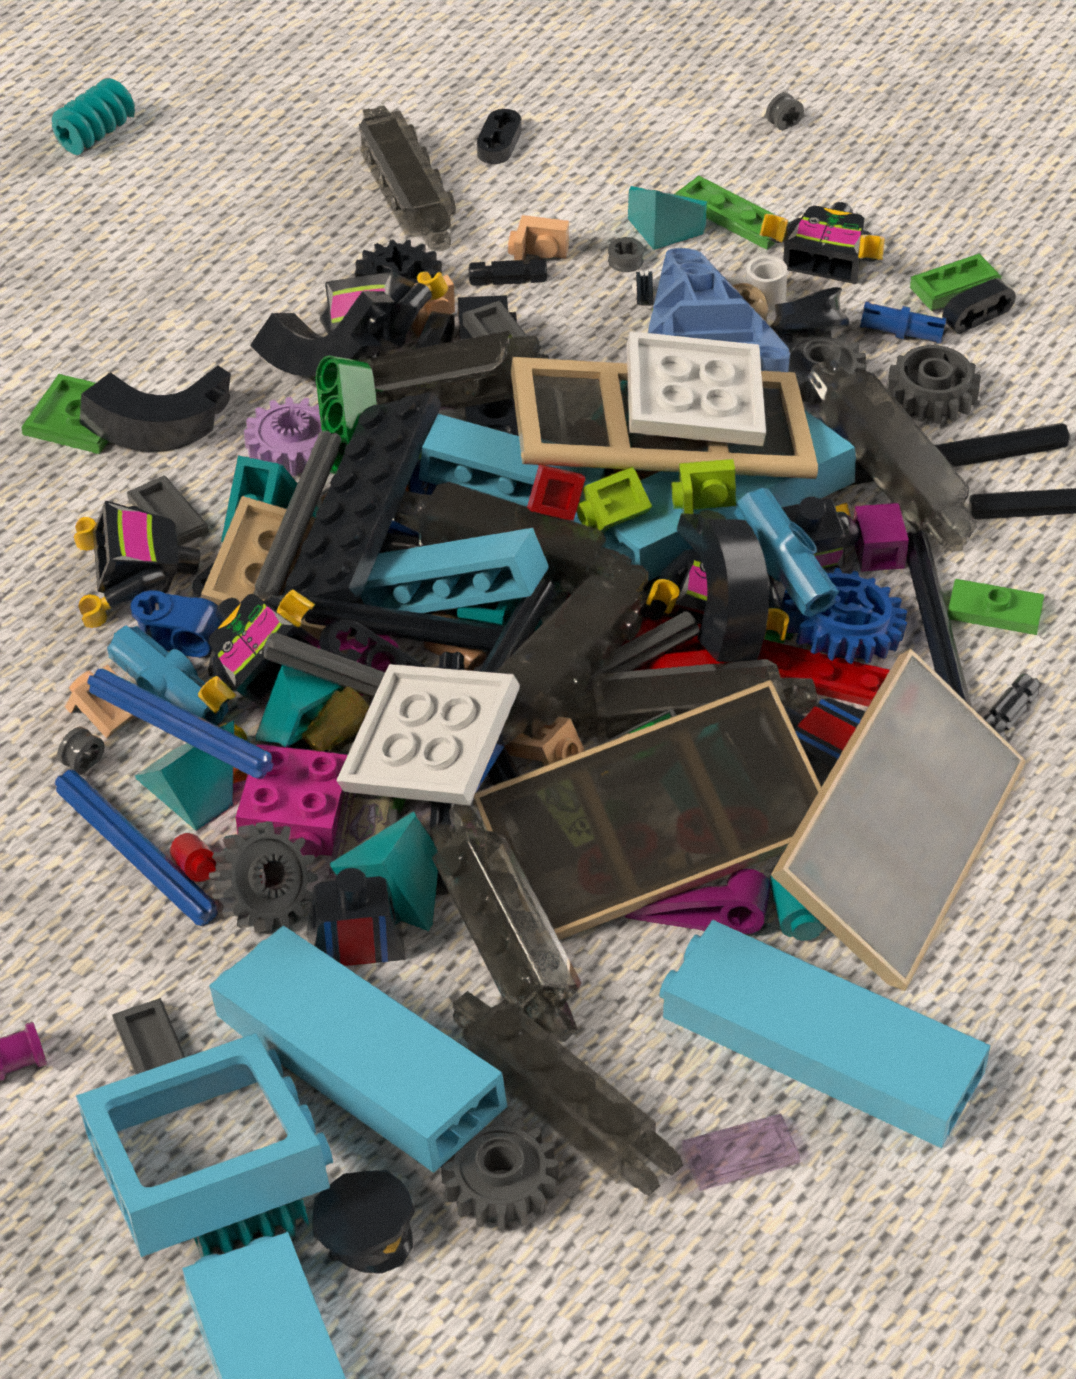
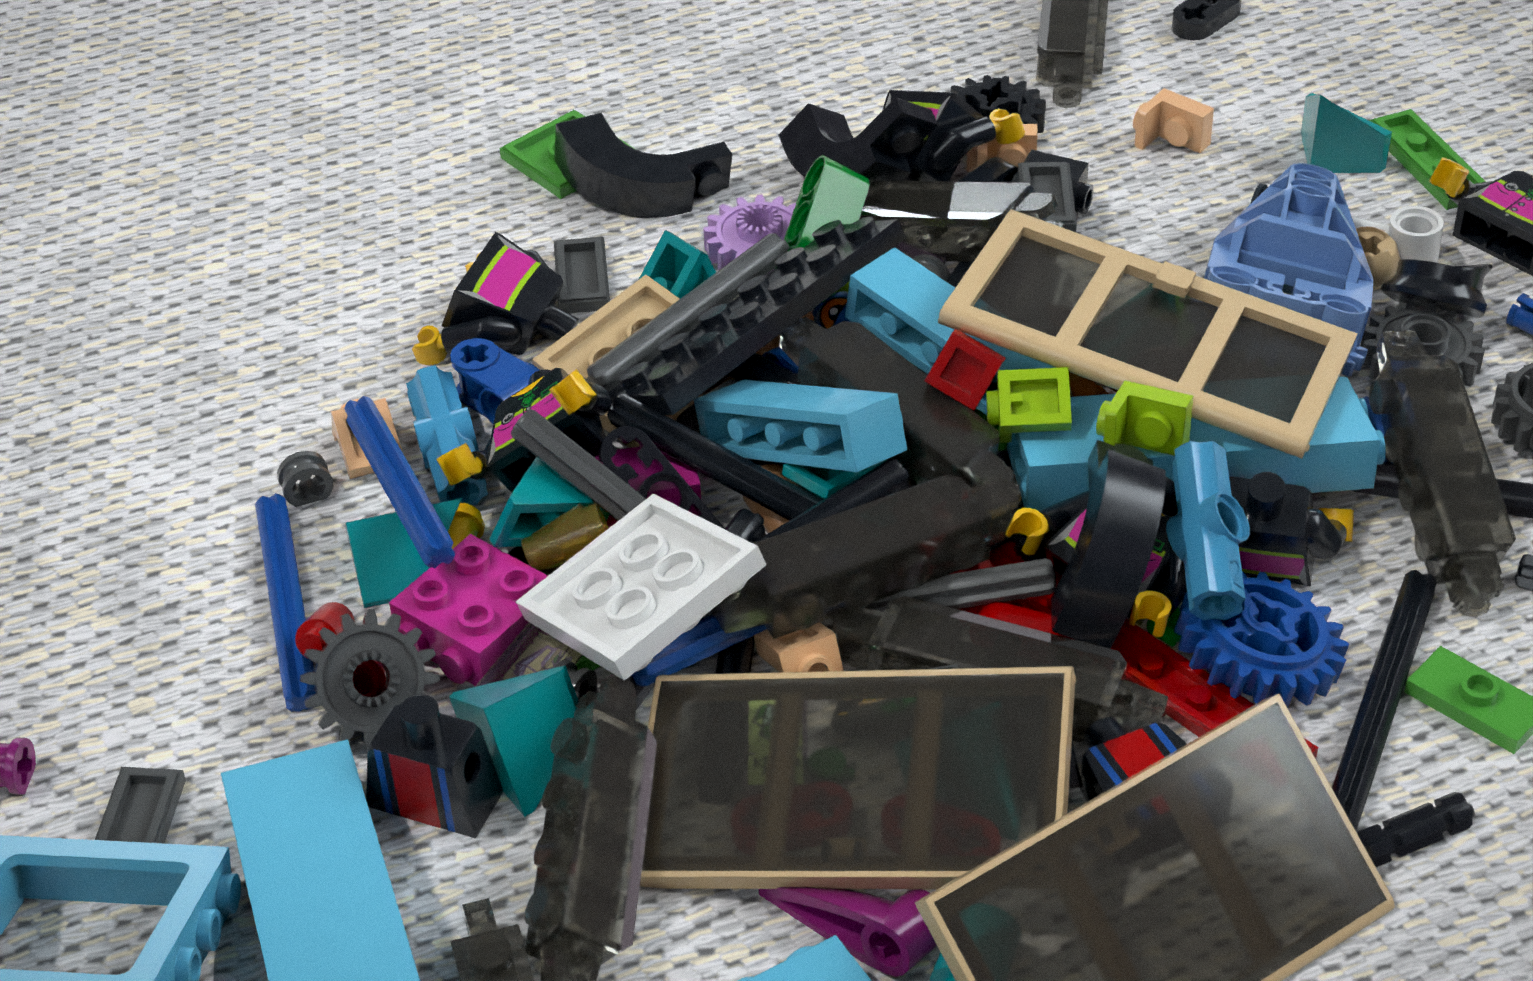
camera: 30 degrees right, 5 degrees down
black axle [468,259,547,286] -> none
dark grey bush [608,237,644,272] -> none
white plate [627,331,766,446] -> none
magenta brick [853,503,909,572] -> none

